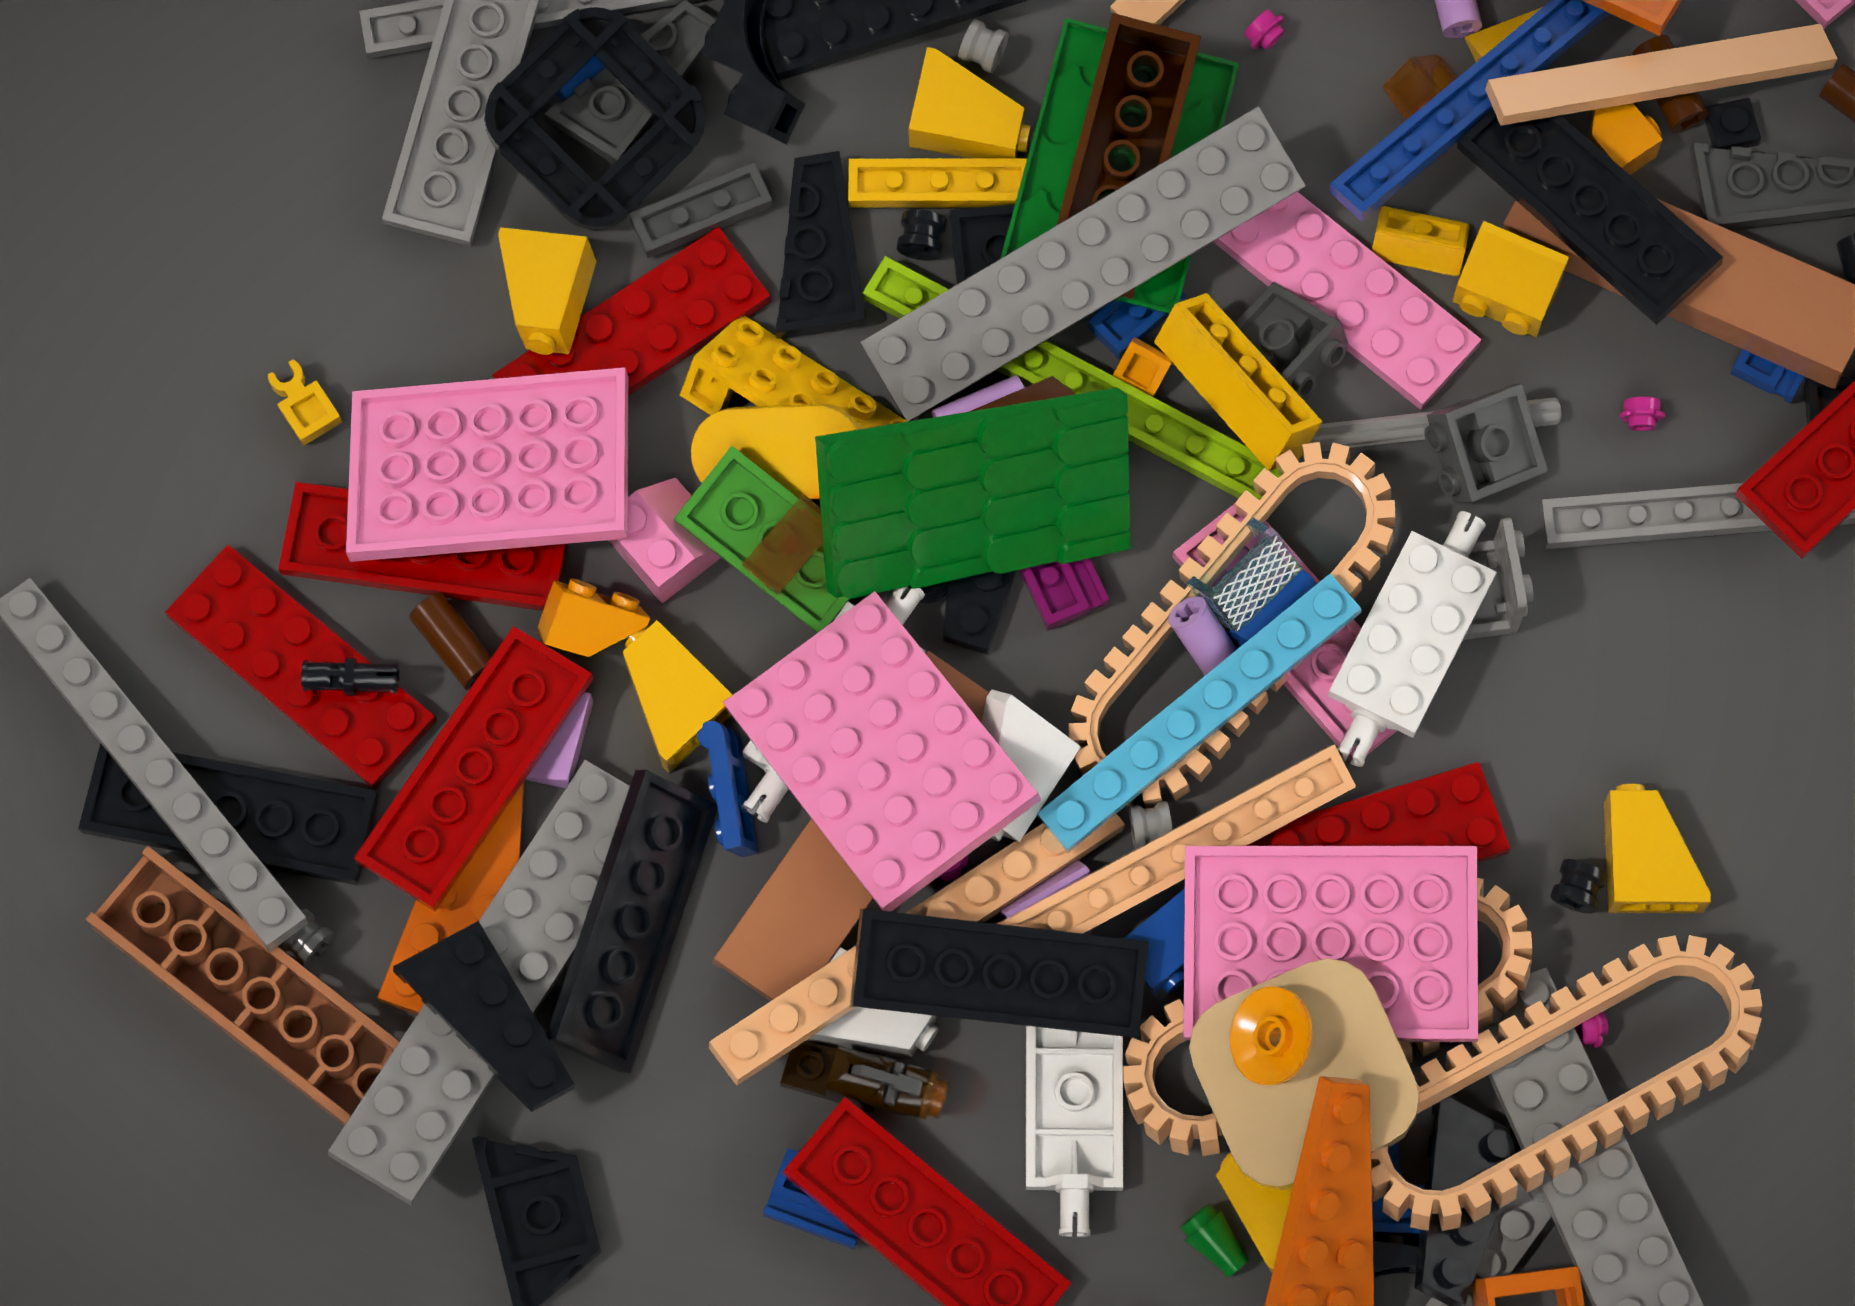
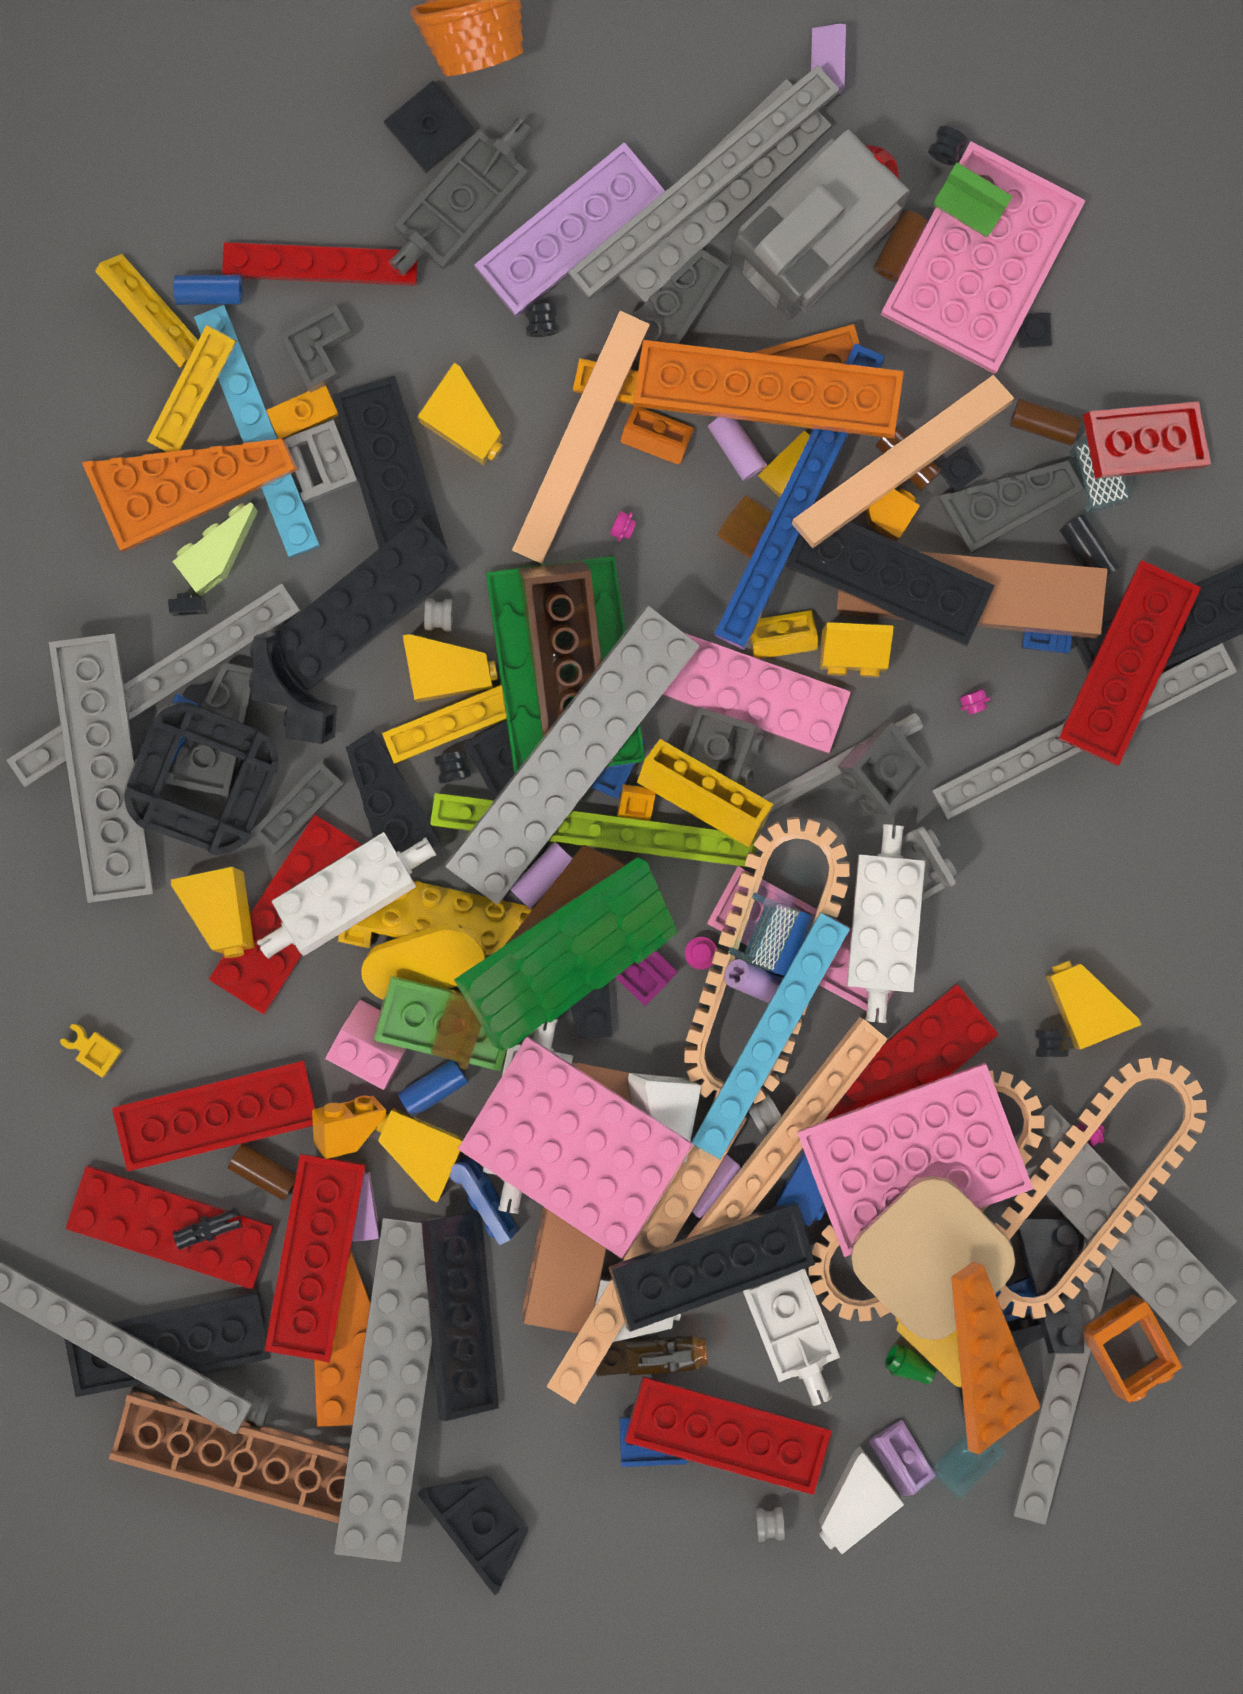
camera: 30 degrees left, 15 degrees up
bright pink plate [346,367,628,562] -> none
black wing [393,921,575,1112] -> none
light orange dish [1230,986,1312,1086] -> none
none -> white plate [257,832,436,959]
none -> blue piece [398,1059,469,1118]
none -> dark pink plate [685,937,717,969]

